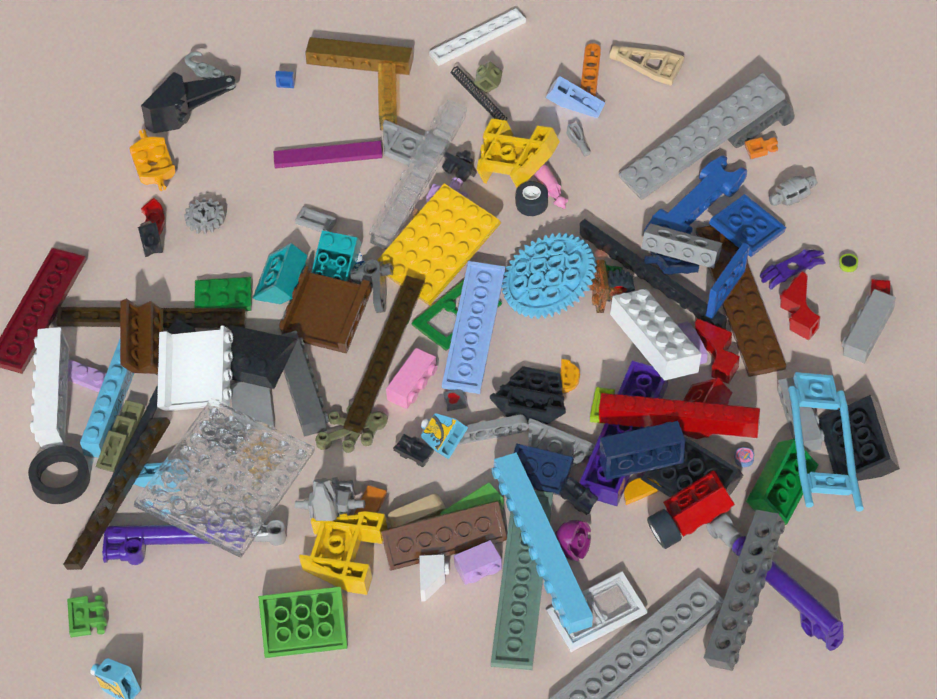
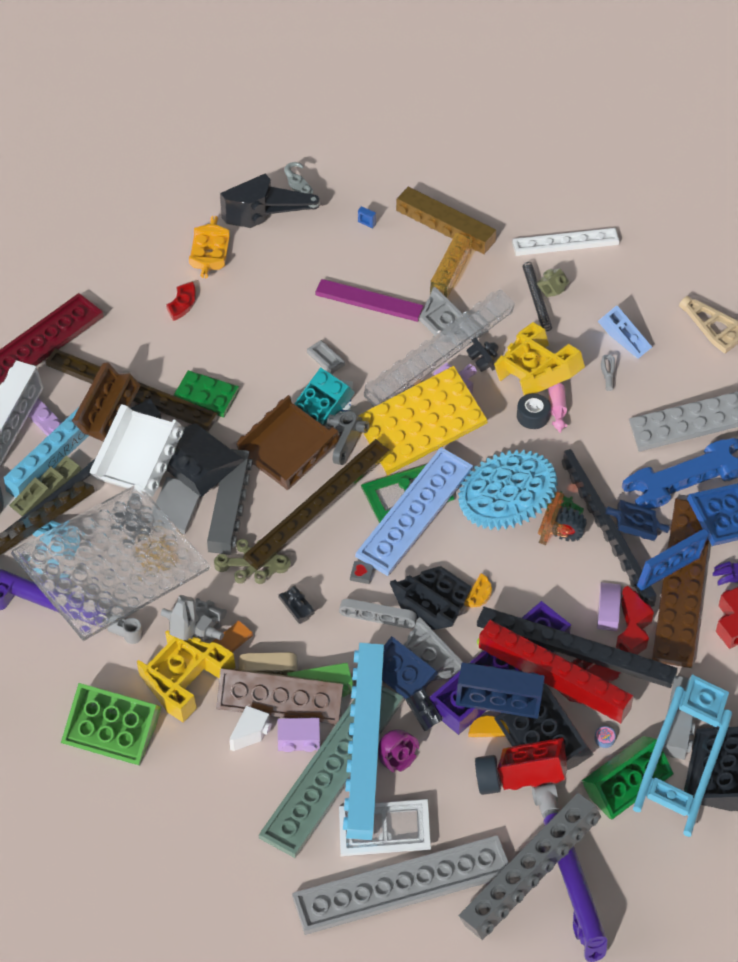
camera: 20 degrees right, 0 degrees up
black hips [138,221,163,257] -> none
light grey gear [184,198,225,234] -> none
teal slope [253,243,308,304] -> none
bright pink brick [386,348,438,409] -> none
medium azure torso [421,413,468,459] -> none
orange beam [581,43,601,97] -> none
white brick [610,289,701,380] -> none
light grey brick [641,224,722,269] -> none
none -> black plate [477,606,678,688]

